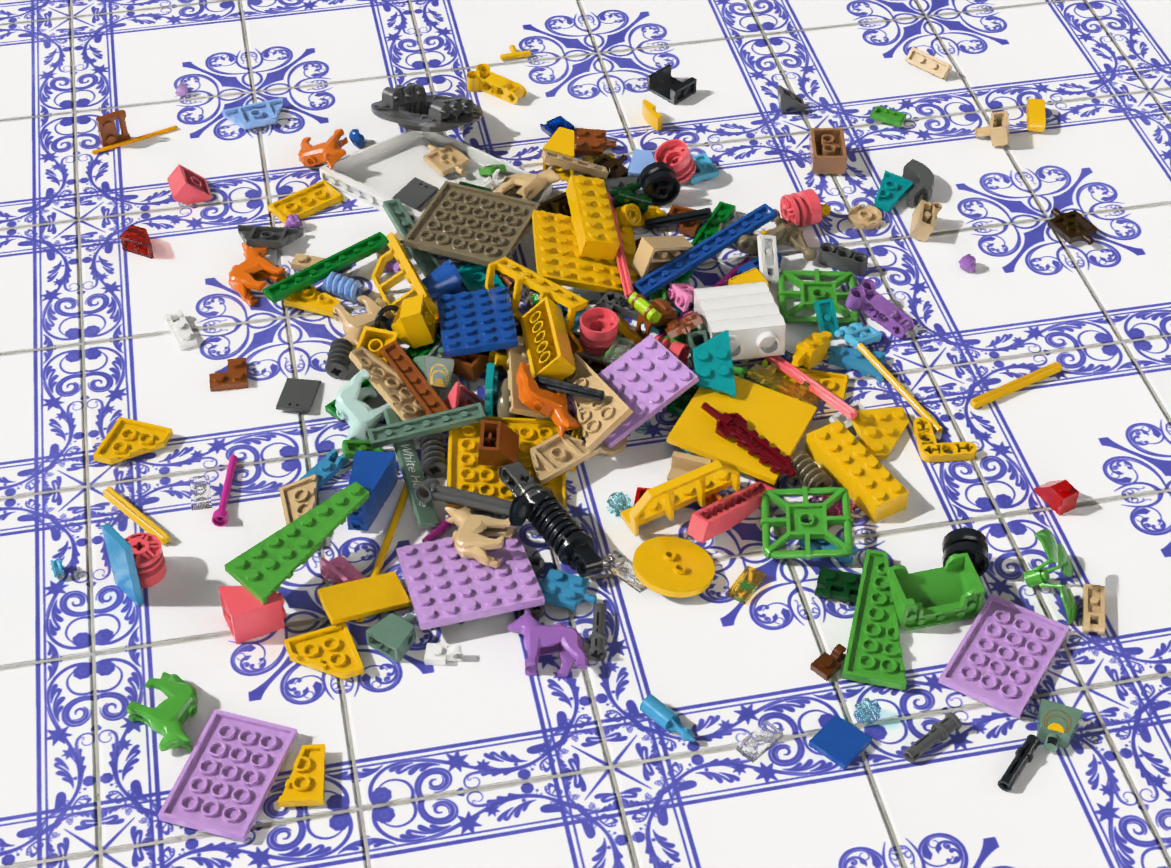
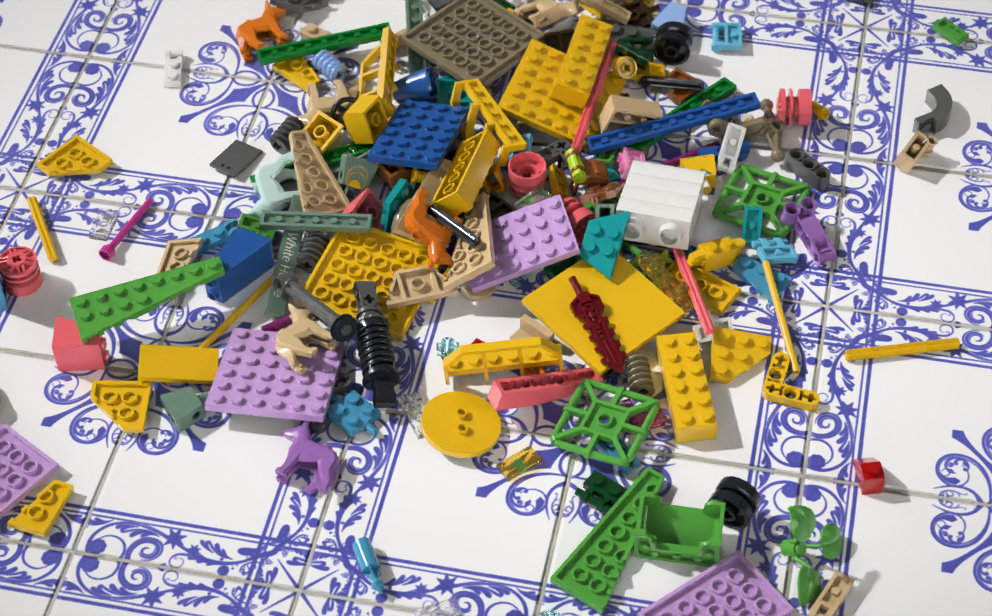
camera: 25 degrees right, 5 degrees up
dark orange plate [209,358,248,392] -> none
bright pink bracket [320,554,366,585] -> none
dark orange plate [380,340,449,415] -> none
white plate [424,643,463,666] -> none
dark orange slope [478,420,519,466] -> none
dark grey pin [588,603,607,661] -> none
coral wheel [654,139,696,184] -> none
medium nougat brick [809,128,847,175] -> none
reddish brown plate [810,644,846,681] -> none
tan tile [848,205,882,230] -> none
teal wing [874,170,915,212] -> none
medium lavender plate [958,254,976,272] -> none

